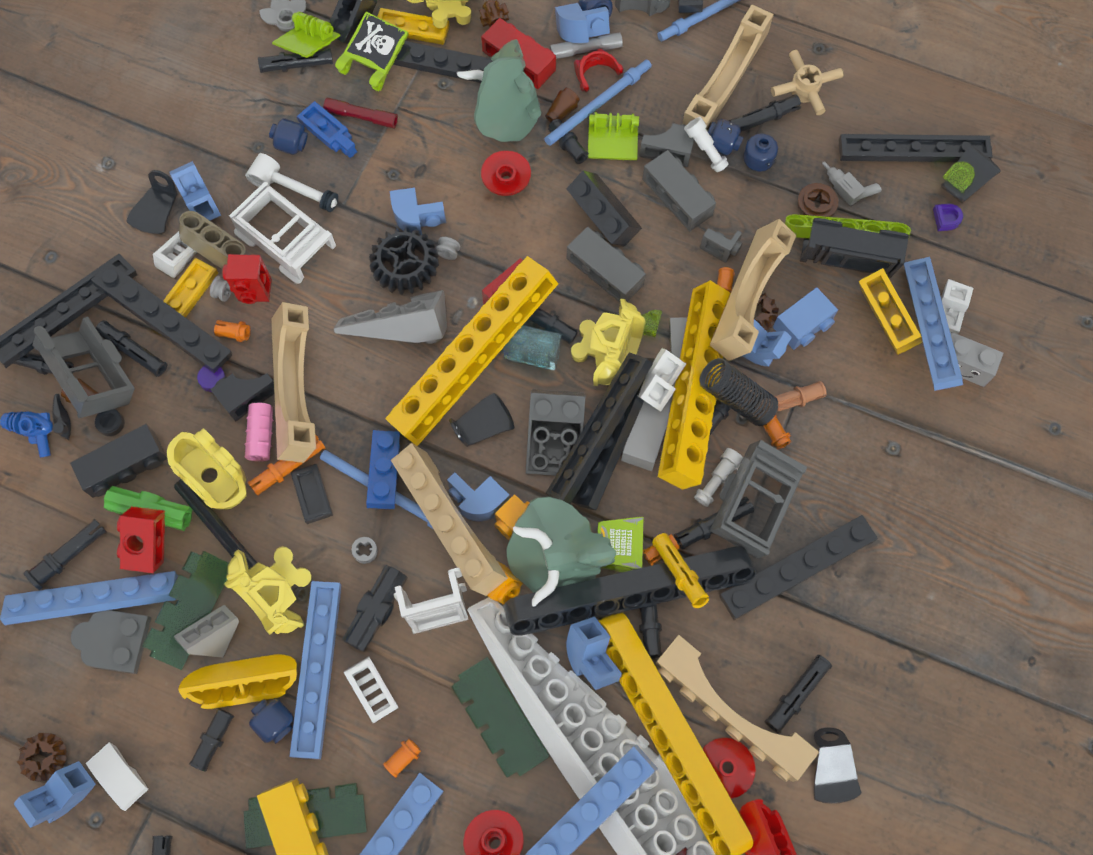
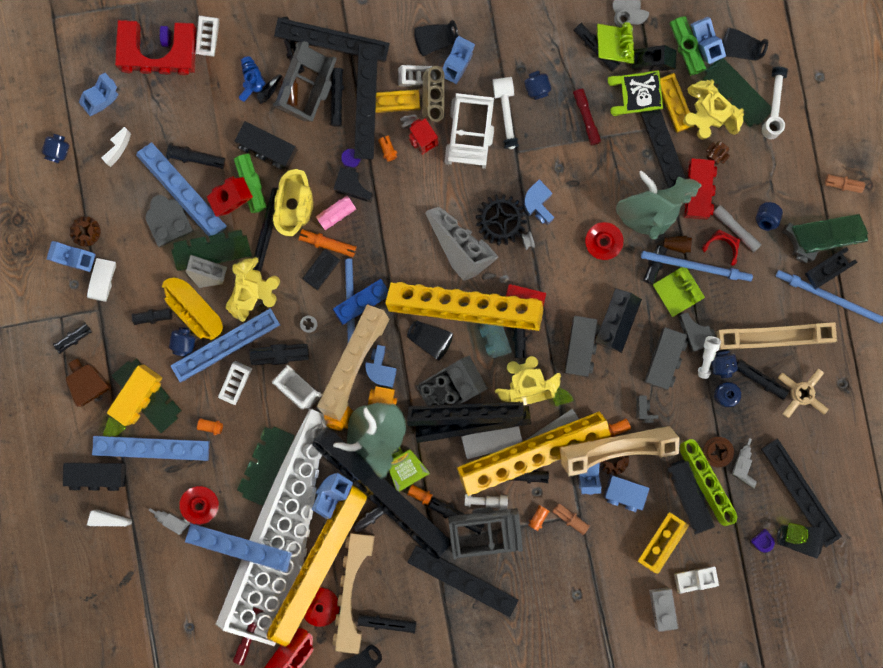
camera: 60 degrees right, 15 degrees up
black tile [94,409,125,436] -> none
tan arch [271,302,316,463] -> none
blue hinge [296,101,357,158] -> none
medium blue brick [555,3,610,43] -> none
white slope [639,348,686,412] -> none
yellow pin [652,533,709,608] -> none
black piece [700,358,778,426] -> none
medium blue plate [904,257,963,391] -> none

